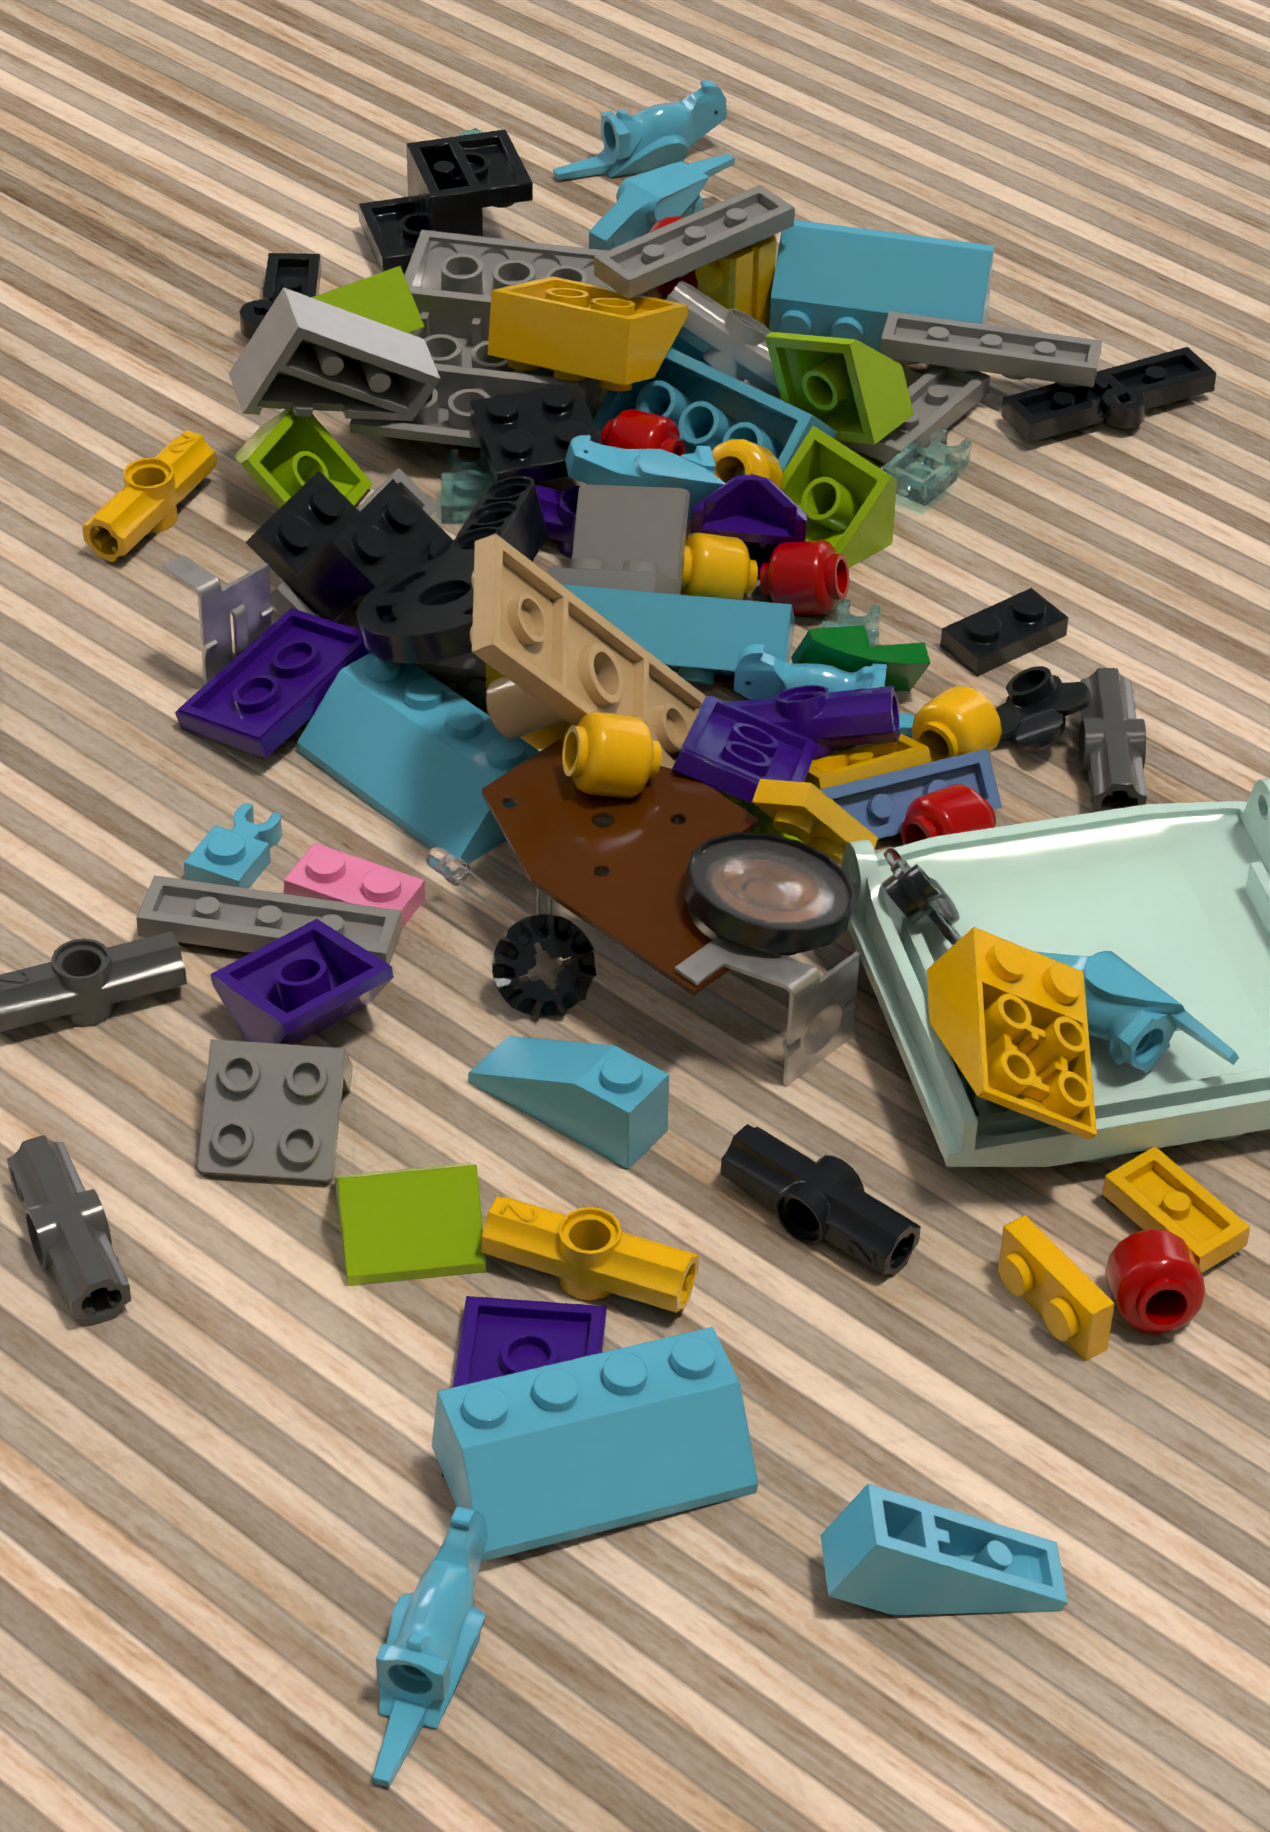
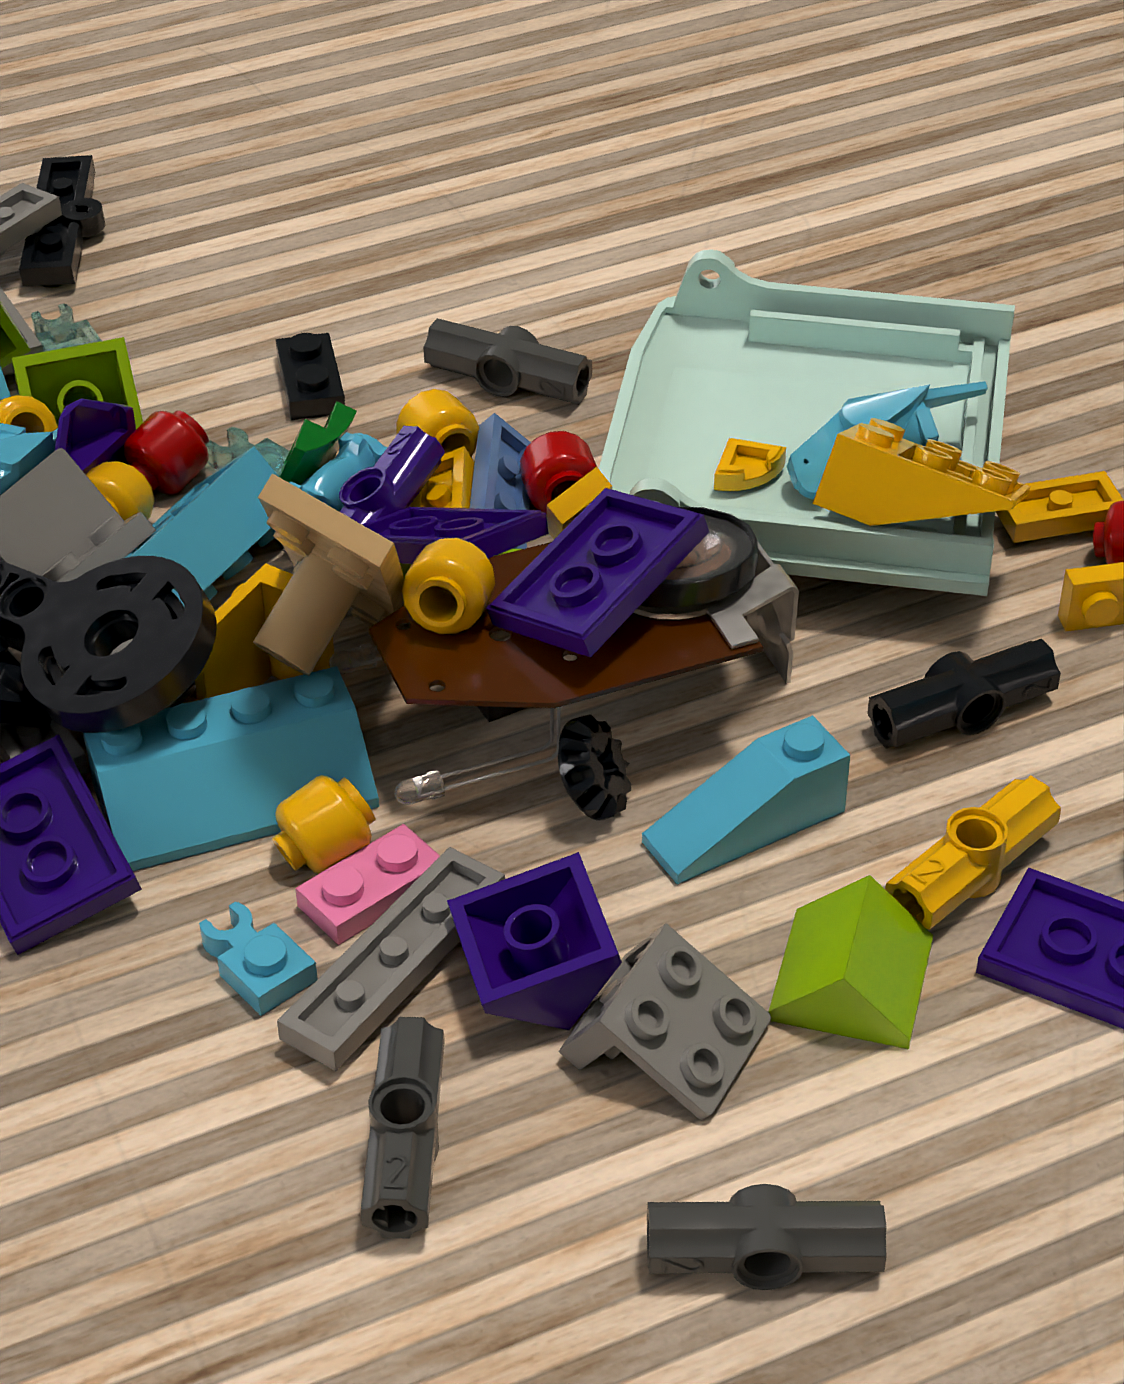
camera: 65 degrees left, 0 degrees up
black plate [882,848,962,945] -> none
black plate [995,666,1091,752] -> none
none -> yellow head [272,775,376,874]
none -> dark purple tile [486,488,709,658]
none -> yellow tile [714,438,786,491]

